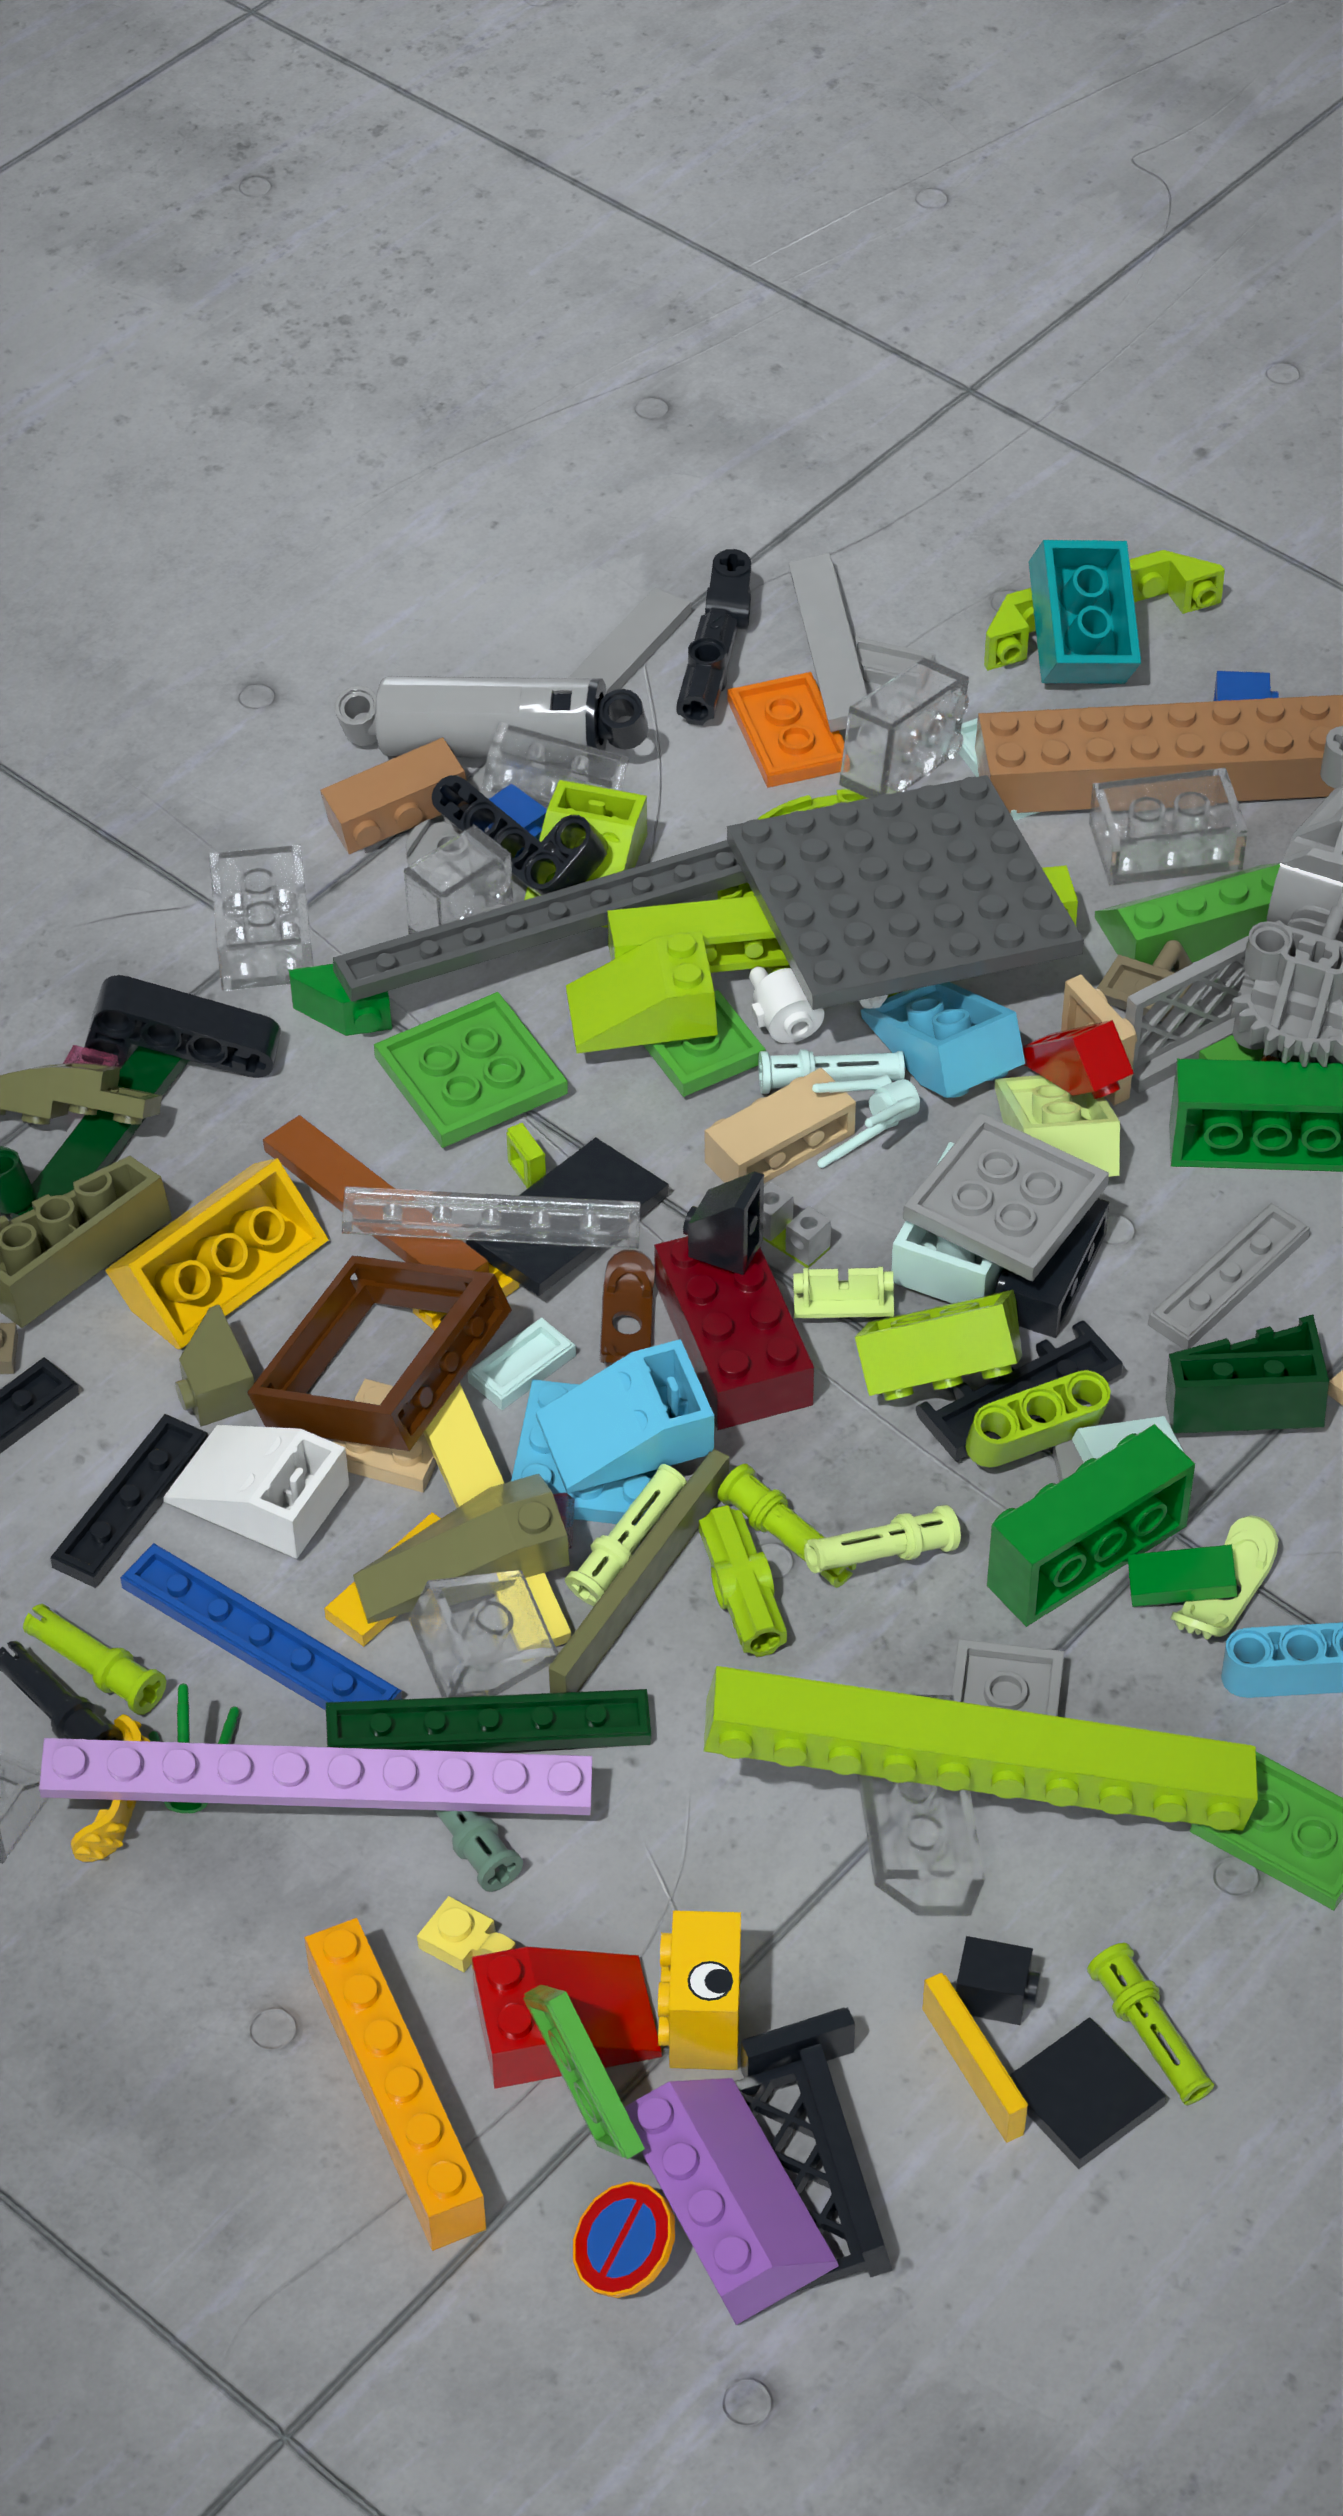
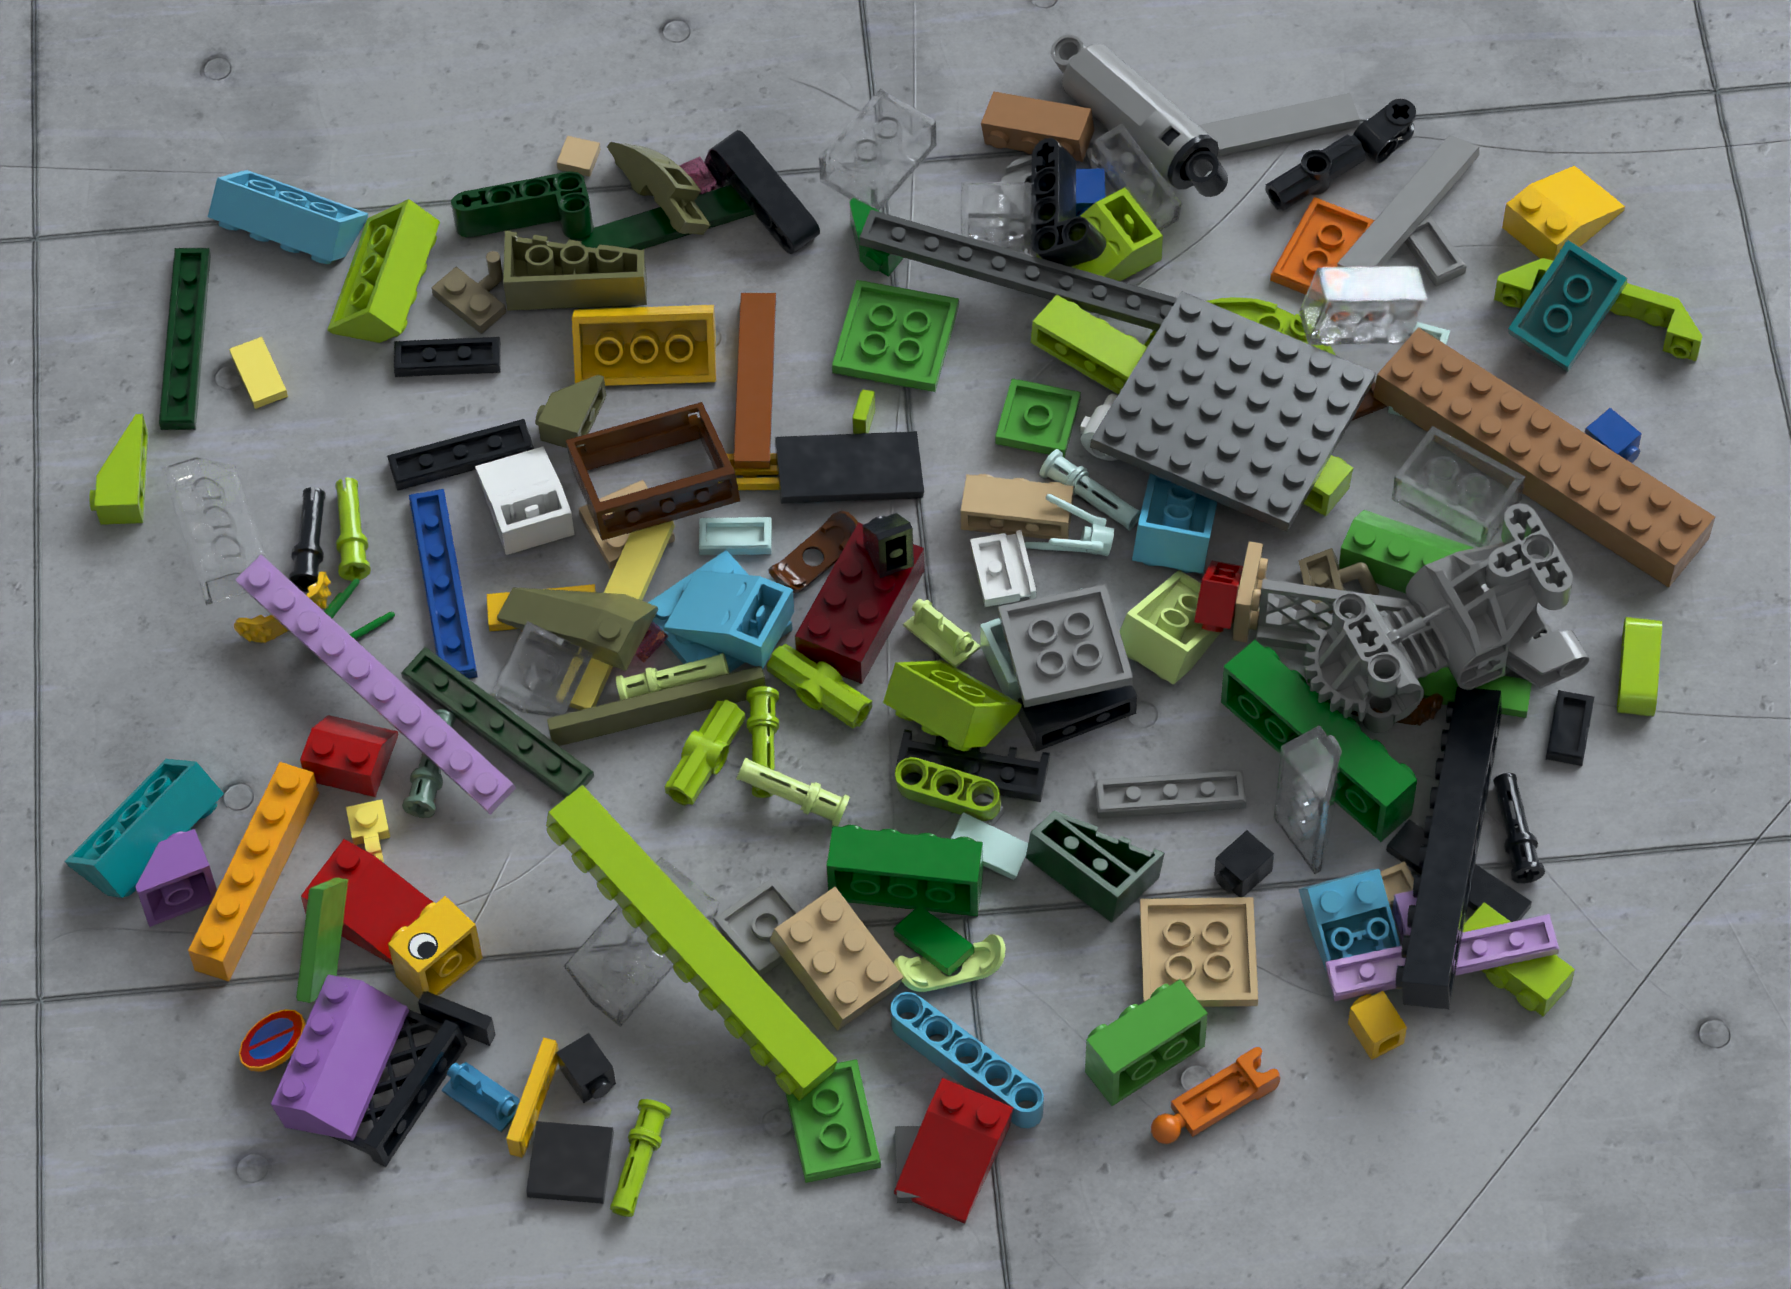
camera: 45 degrees right, 10 degrees up
clear tile [342,1187,640,1249] -> none
lime slope [565,931,718,1054] -> none
flat silver piece [763,1182,831,1269] -> none
none -> teal slope [64,758,224,898]
none -> medium lavender slope [135,829,217,927]
none -> red slope [300,715,399,797]
none -> dark azure hinge [441,1062,520,1133]
none -> lime piece [766,644,872,729]
none -> tan brick [770,887,903,1031]
none -> white plate [970,530,1036,607]
none -> yellow slope [1502,165,1625,261]

